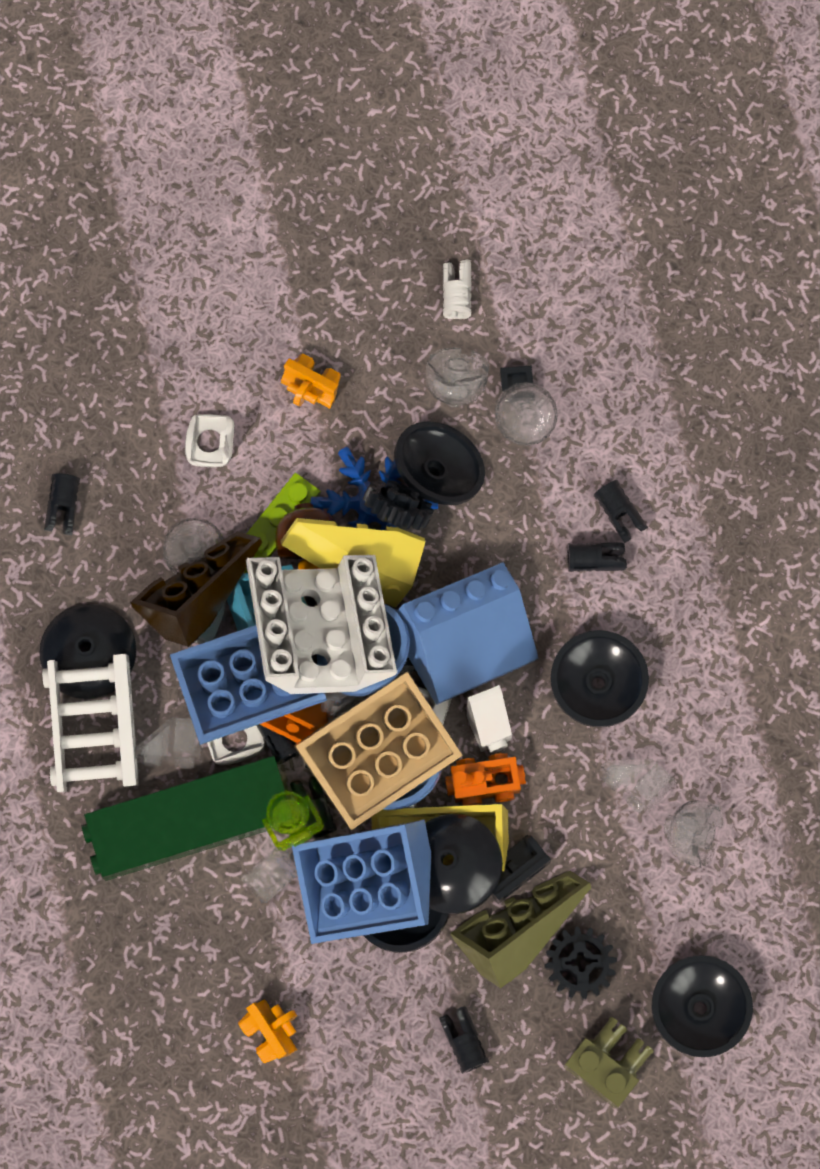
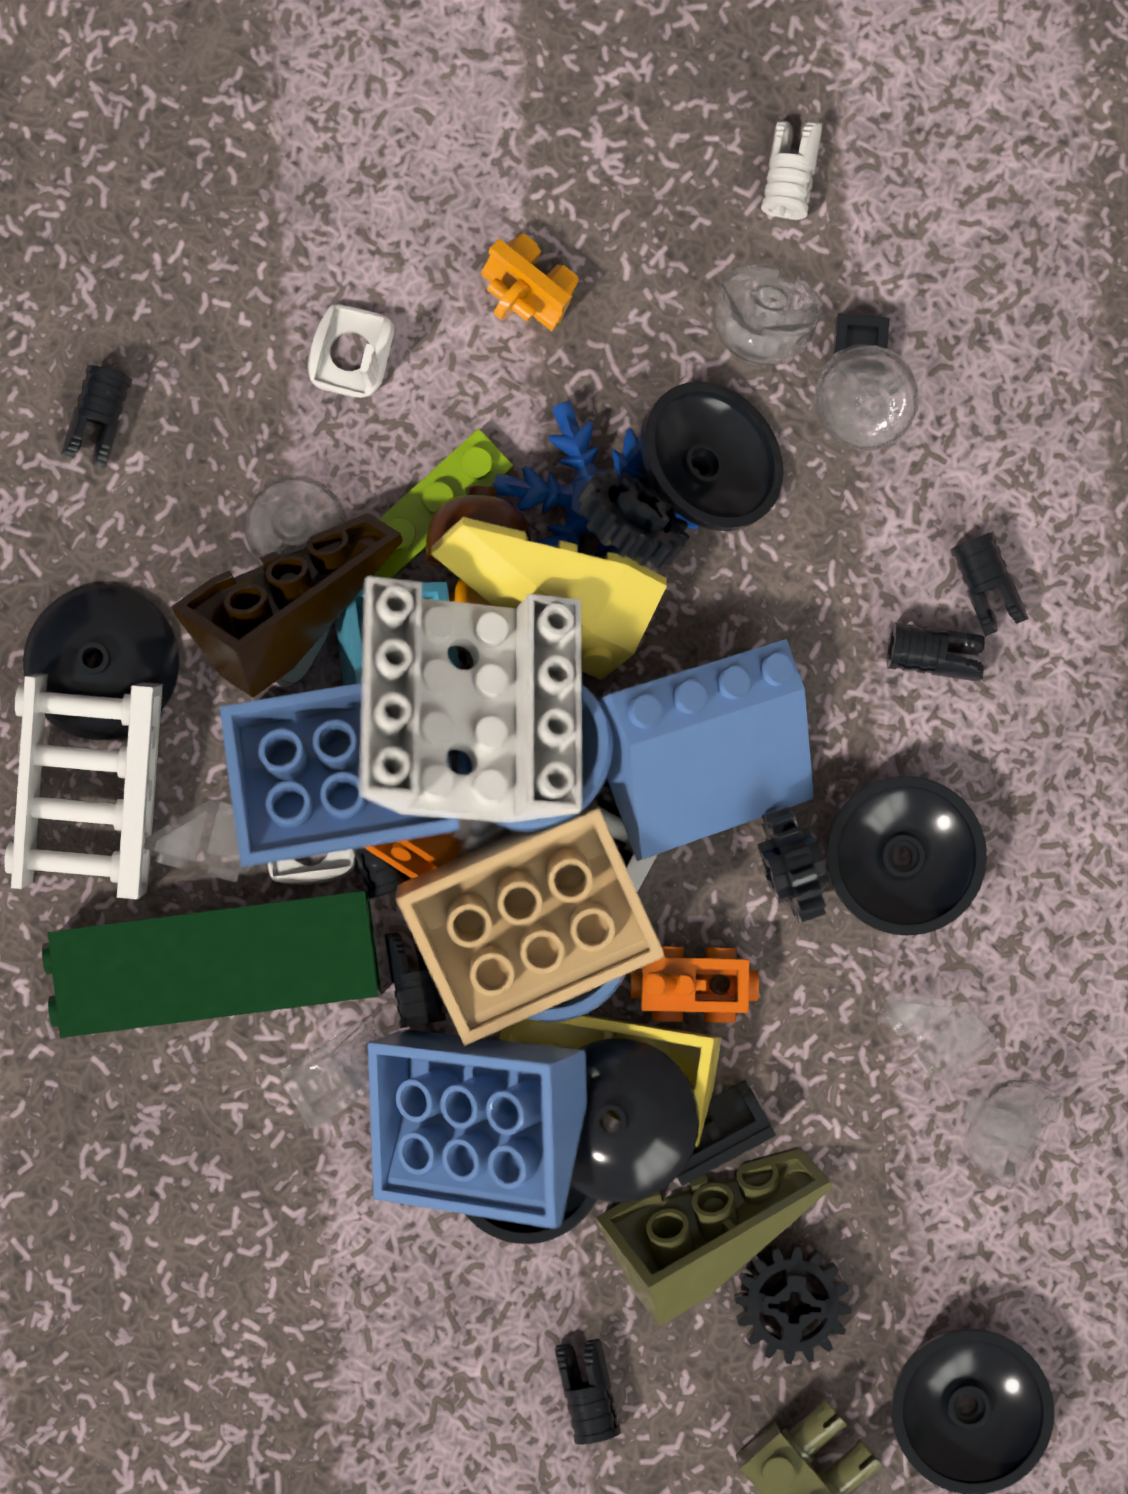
camera: 10 degrees right, 10 degrees up
light orange hips [238,999,298,1063] -> none
clear neon green piece [262,790,324,851] -> none
white slope [467,685,512,754] -> none
none -> black gear [757,806,830,923]

